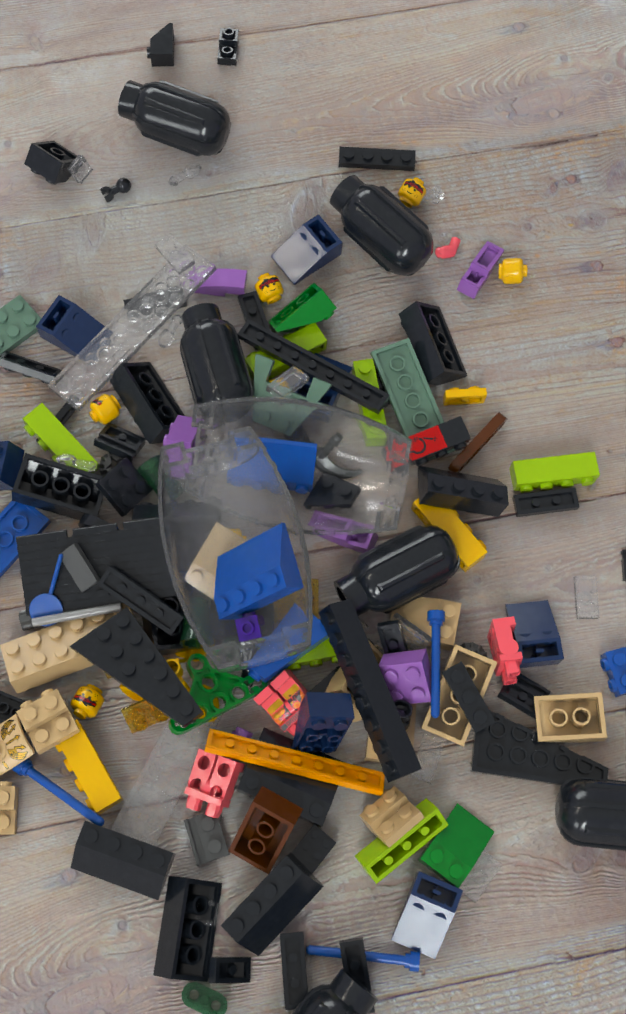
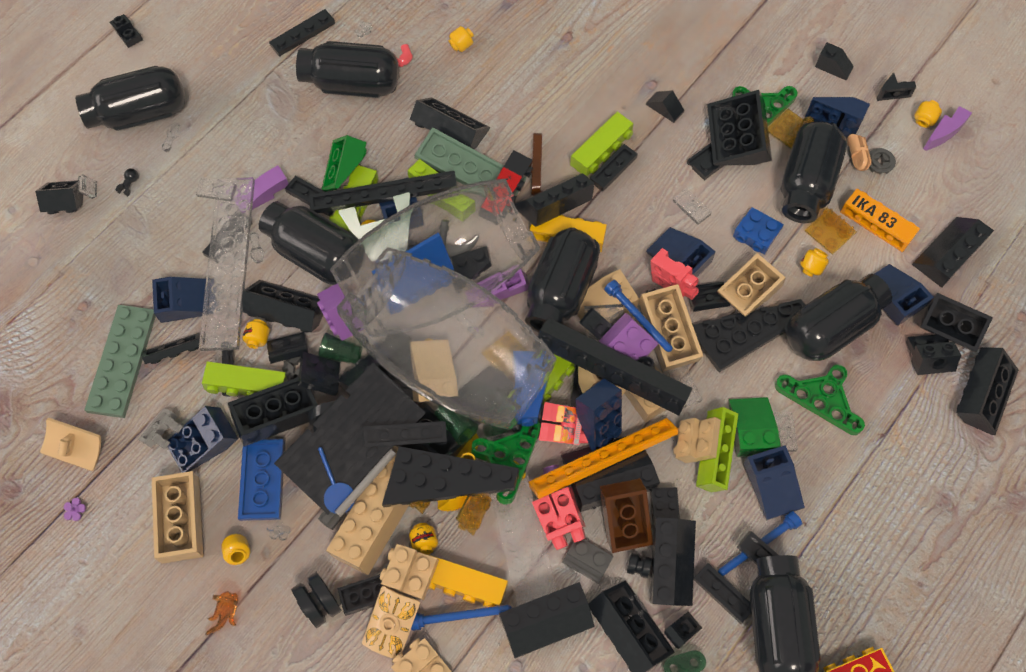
camera: 35 degrees left, 5 degrees down
clear piece [55,454,97,472] -> none
dark grey slope [60,543,100,593] -> none
black slope [147,23,174,67] -> none
blue slope [214,523,304,620] -> none
dark purple bracket [235,612,265,642] -> none
yellow head [255,273,284,304] -> none
clear tile [266,365,310,401] -> none
slope [271,214,343,285] -> none
yellow head [398,177,426,208] -> none
black plate [441,661,495,733] -> none
yellow plate [443,386,487,406] -> none
medium lavender slope [457,241,504,299] -> none
none -> black wheel [627,553,652,578]
none -> green beam [775,365,865,435]

